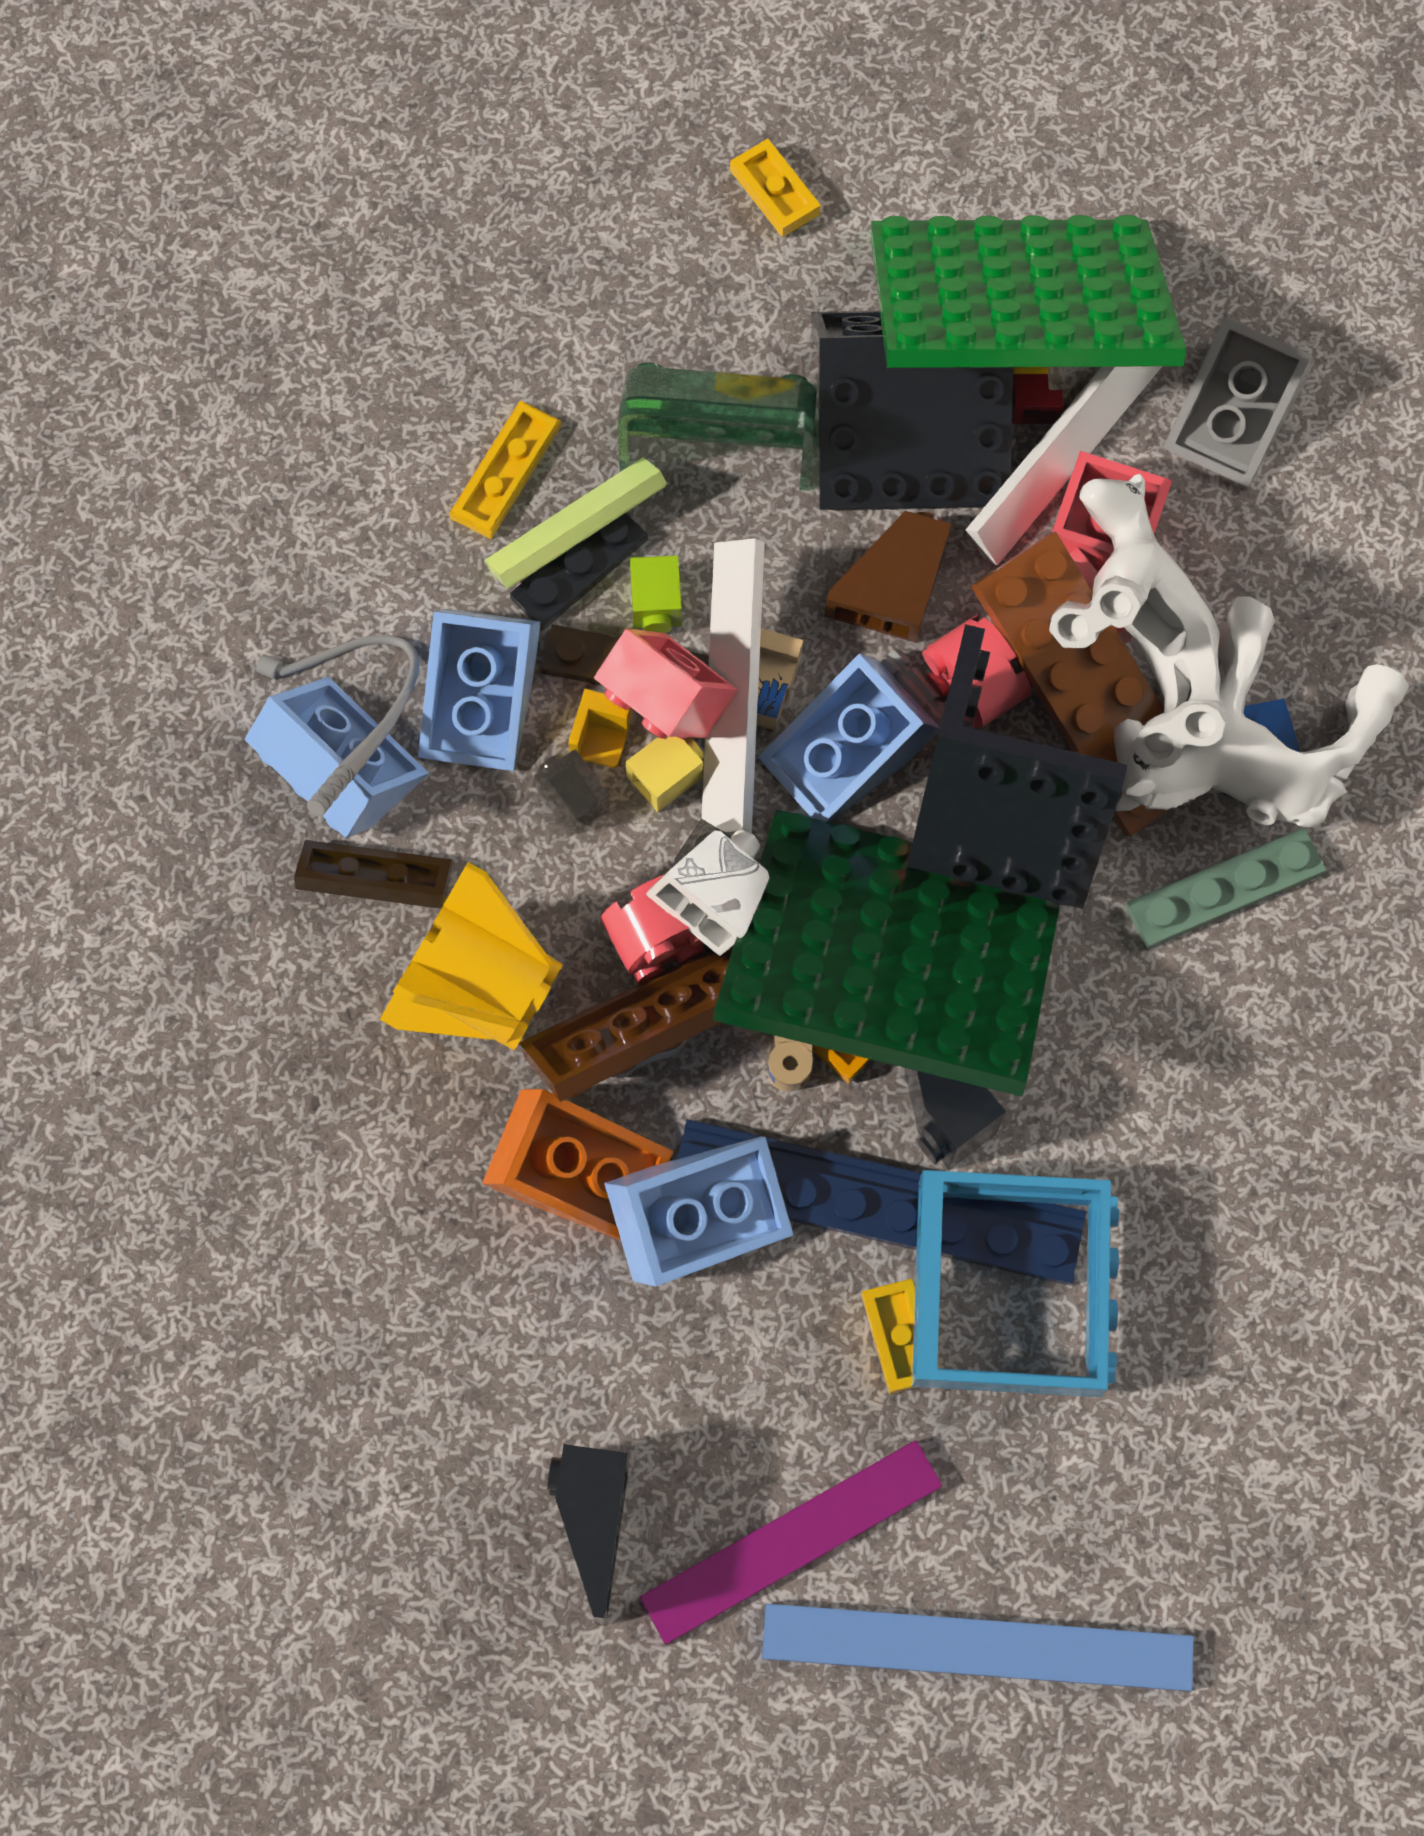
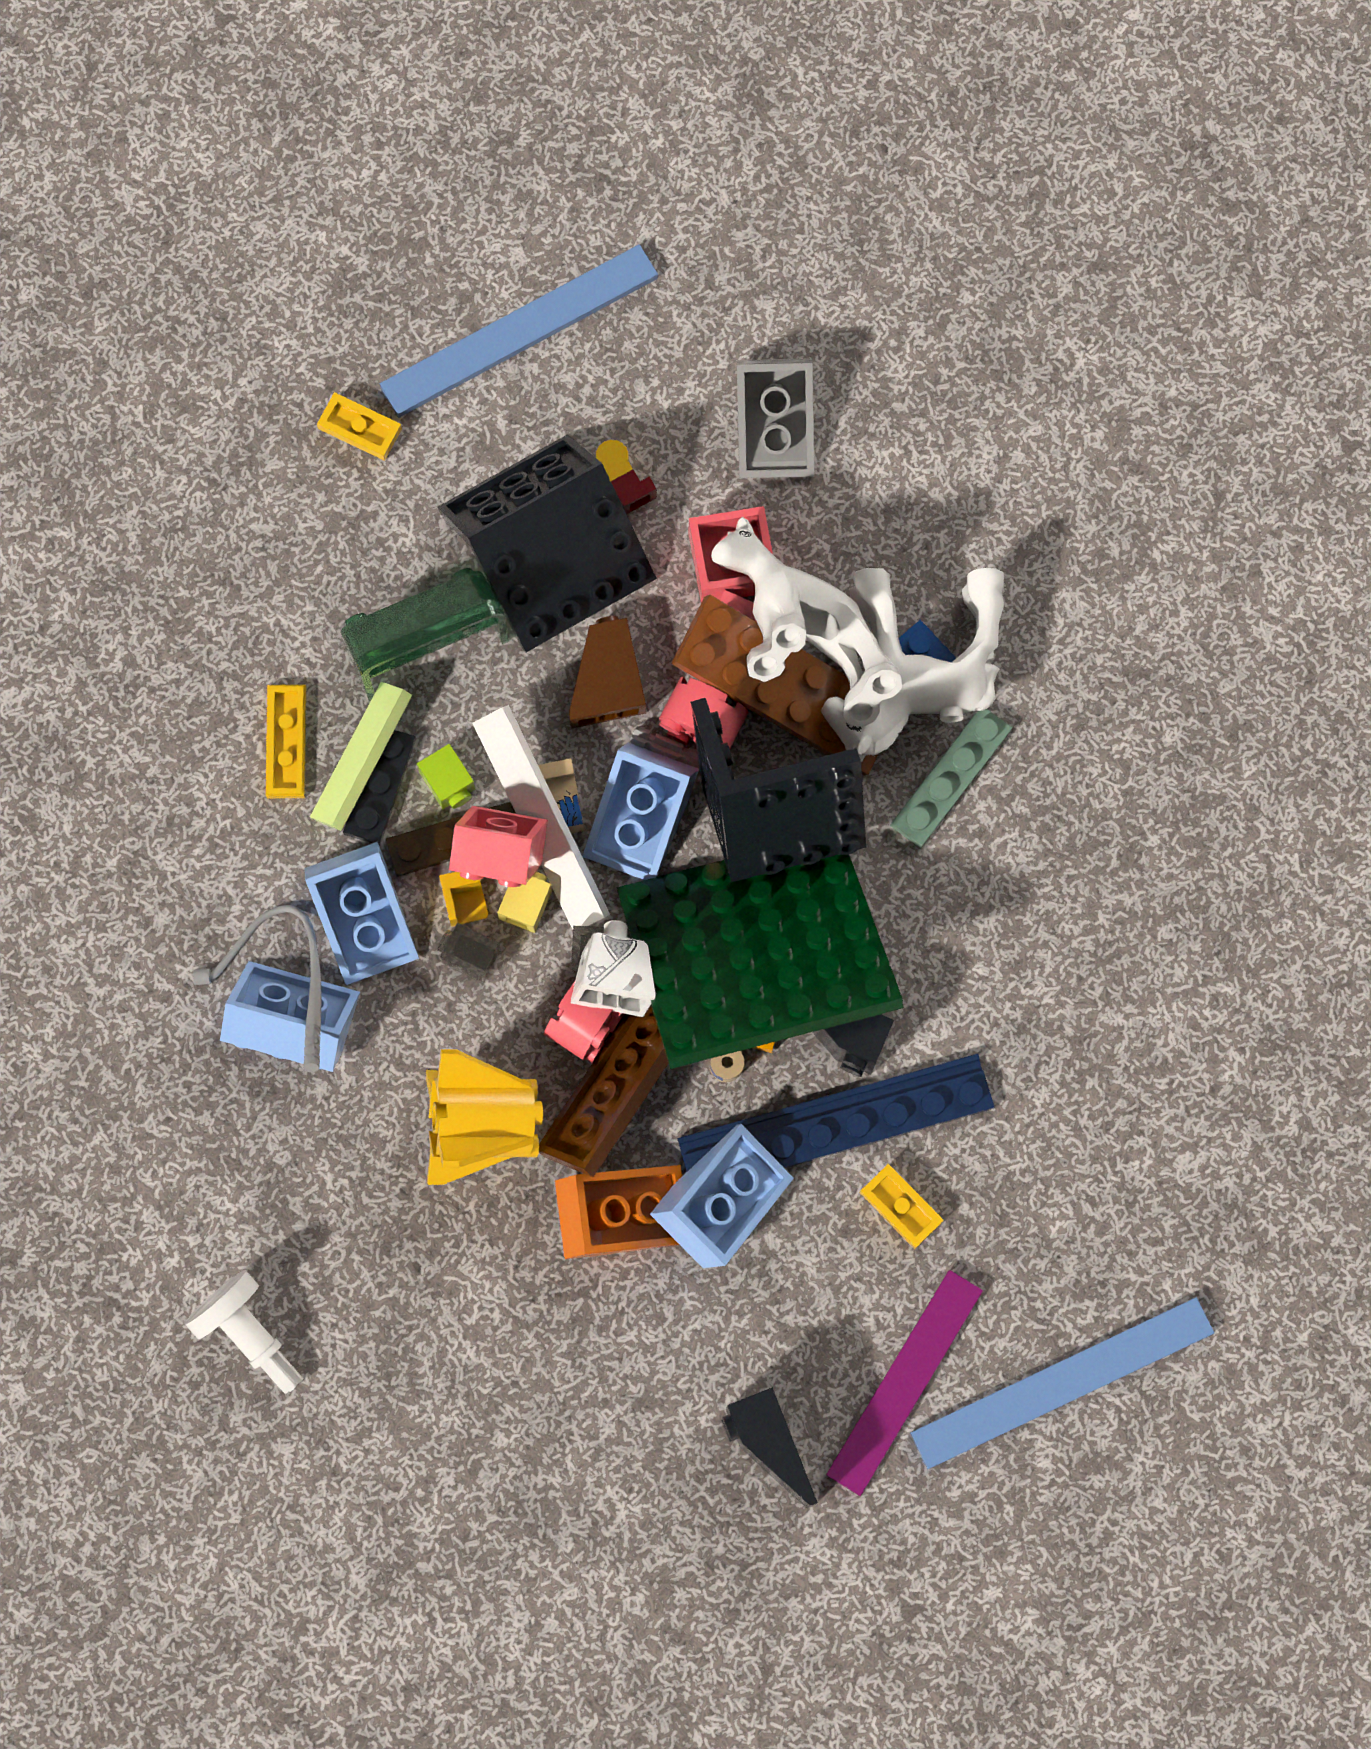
camera: 30 degrees left, 5 degrees up
dark brown plate [294,840,452,909] -> none
green plate [870,215,1186,368] -> none
dark azure window [912,1170,1120,1397] -> none
white tile [966,366,1162,565] -> none
none -> white piece [185,1270,303,1394]
none -> medium blue tile [379,244,658,418]

